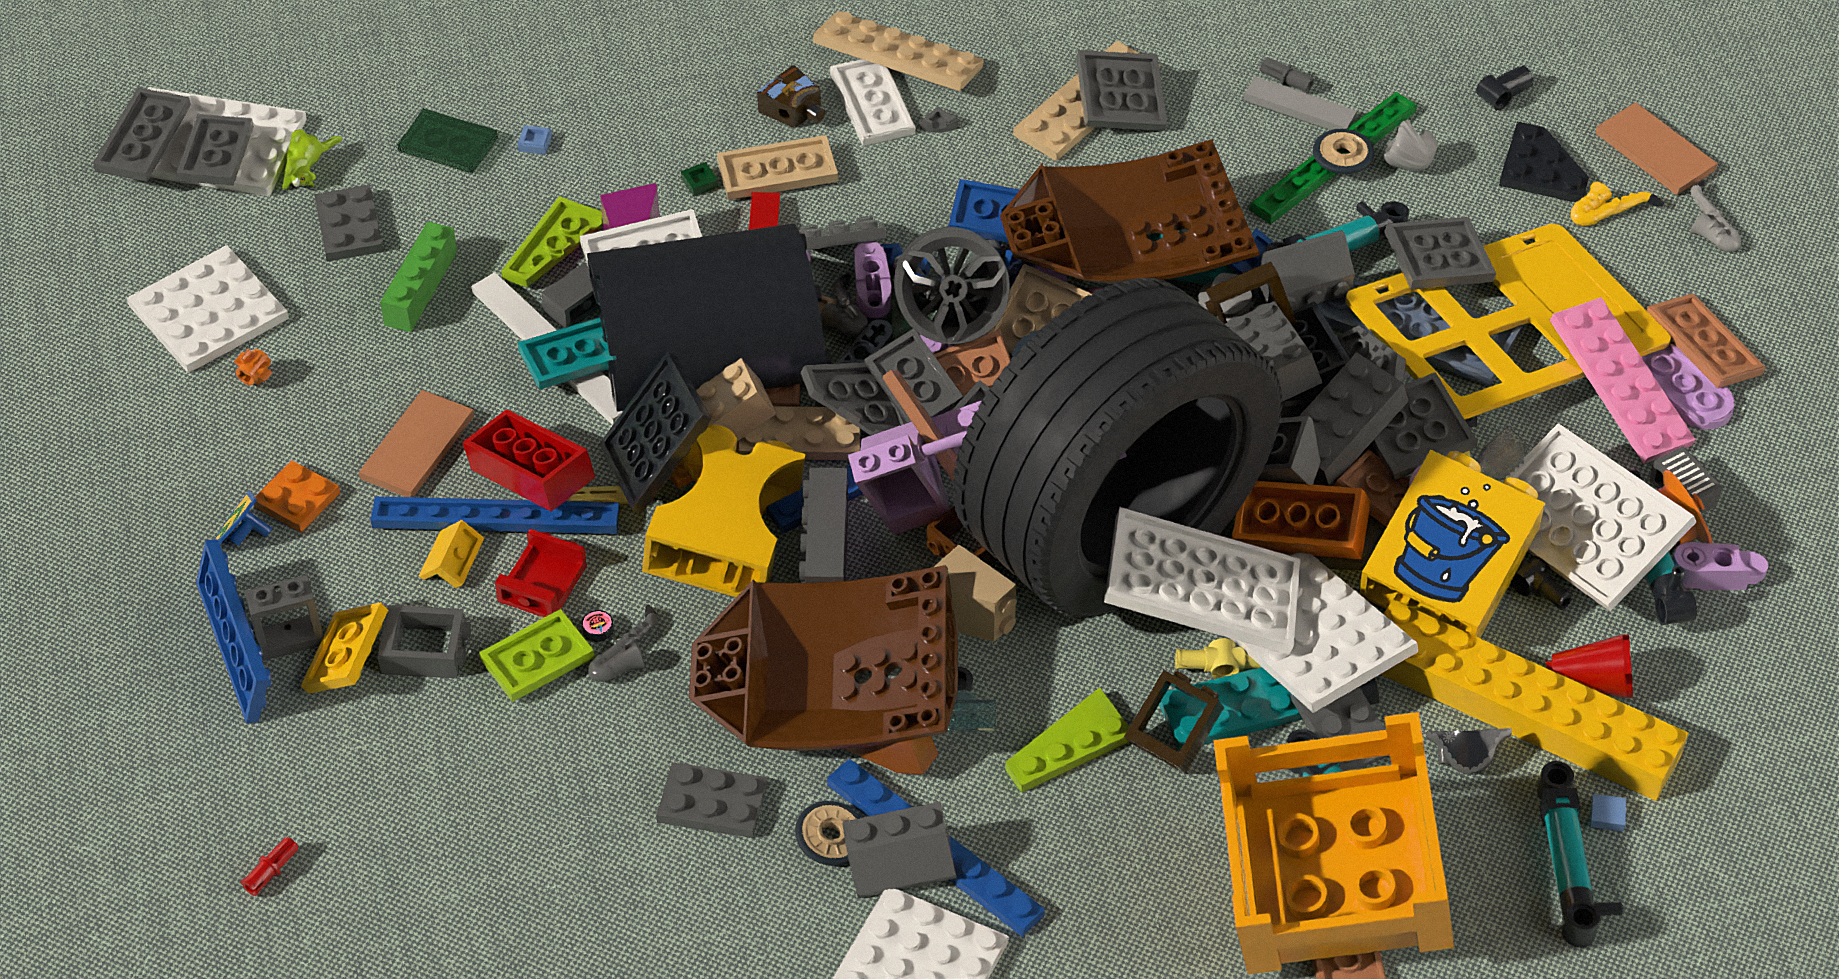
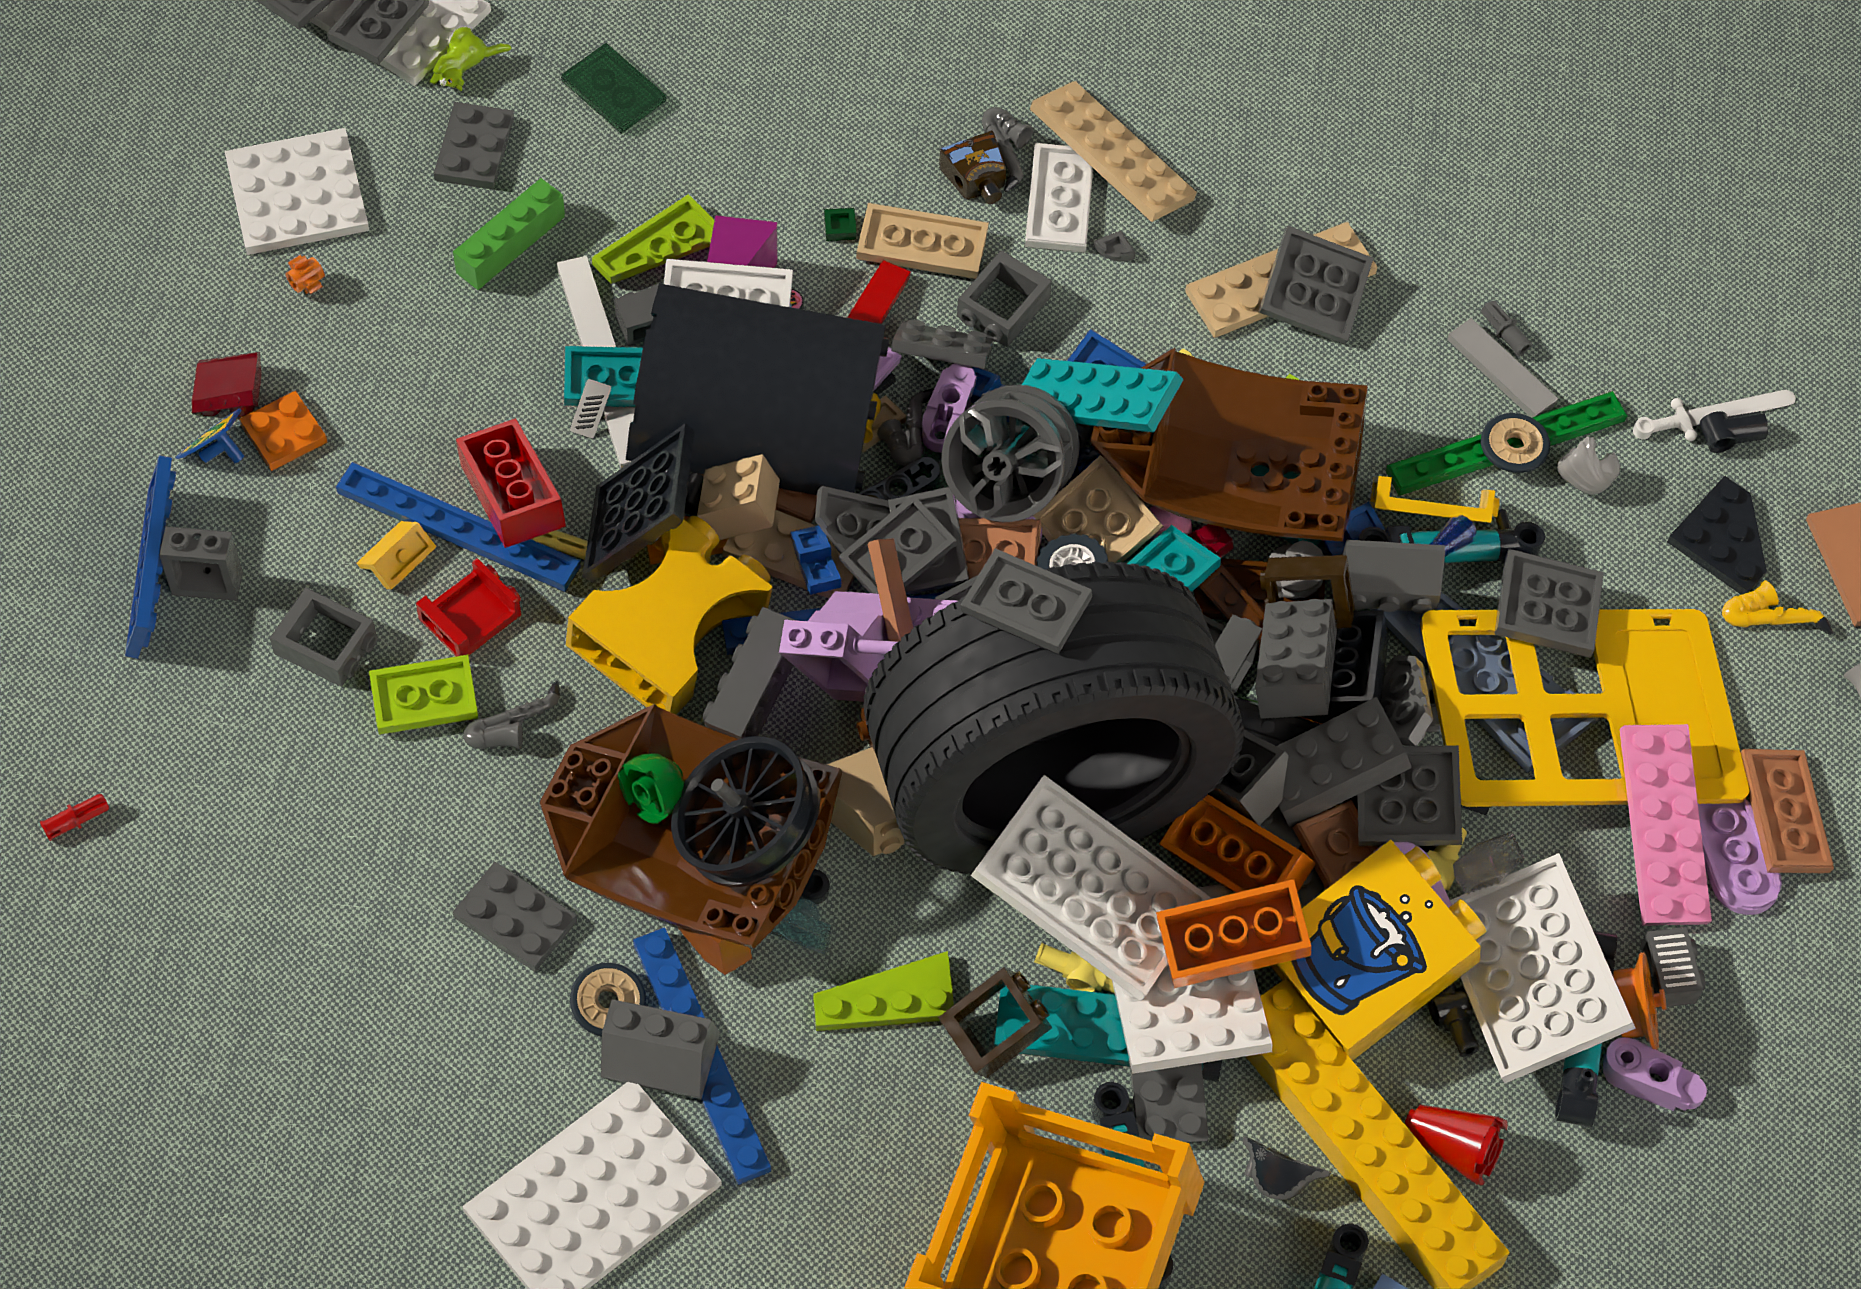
camera: 20 degrees right, 10 degrees up
yellow plate [301,602,388,694] -> none
nougat tile [359,390,474,497] -> none
medium blue tile [517,125,552,155] -> none
tile [582,610,614,642] -> none
none -> dark red slope [192,352,262,417]
none -> white sticker [570,379,611,438]
none -> green cylinder [618,754,684,823]
none -> black wheel [671,736,820,887]
none -> blue slope [790,525,841,595]
none -> dark grey plate [839,494,957,594]
none -> dark grey window [957,250,1052,348]
none -> dark grey plate [961,548,1092,654]
none -> dark grey piece [981,107,1033,192]
none -> teal plate [1022,358,1183,432]
none -> orange brick [1156,879,1312,989]
none -> yellow panel [1370,476,1500,523]
none -> clear blue cone [1429,515,1477,557]
none -> white sword [1633,390,1796,441]

